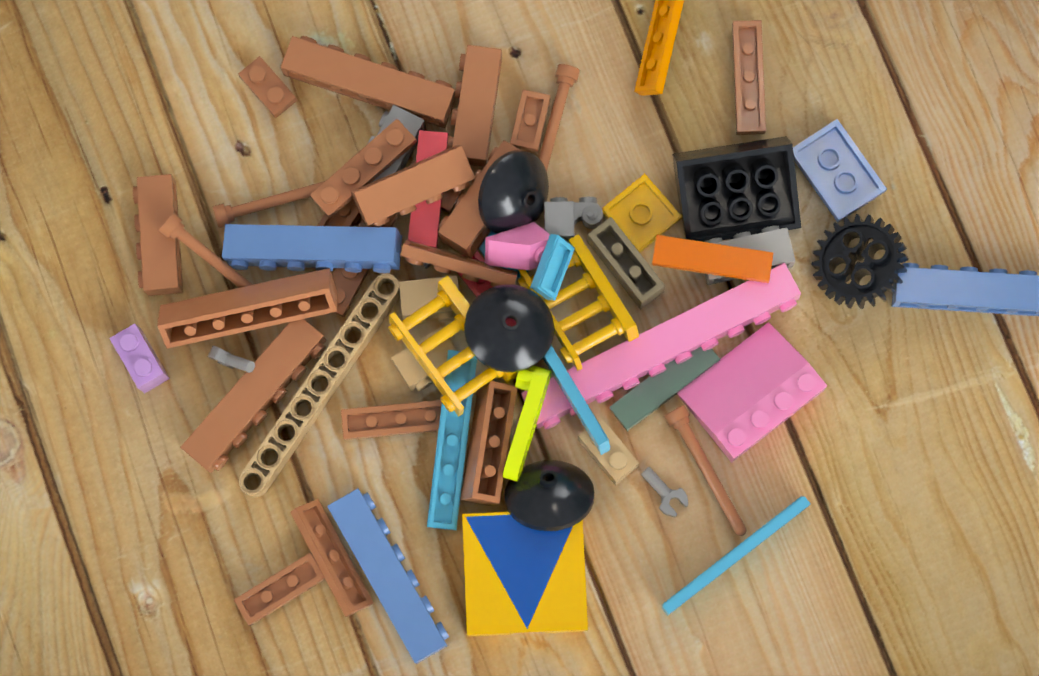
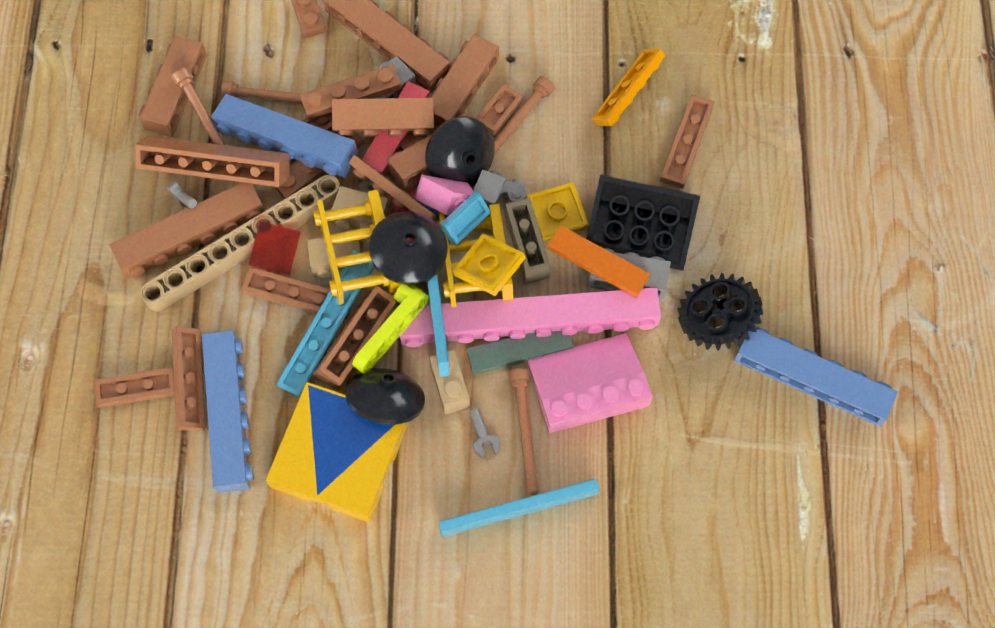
camera: 15 degrees right, 10 degrees down
lavender brick [109,324,170,394] -> none
medium blue plate [793,119,887,223] -> none
none -> clear red piece [248,221,301,275]
none -> yellow tile [452,233,526,296]

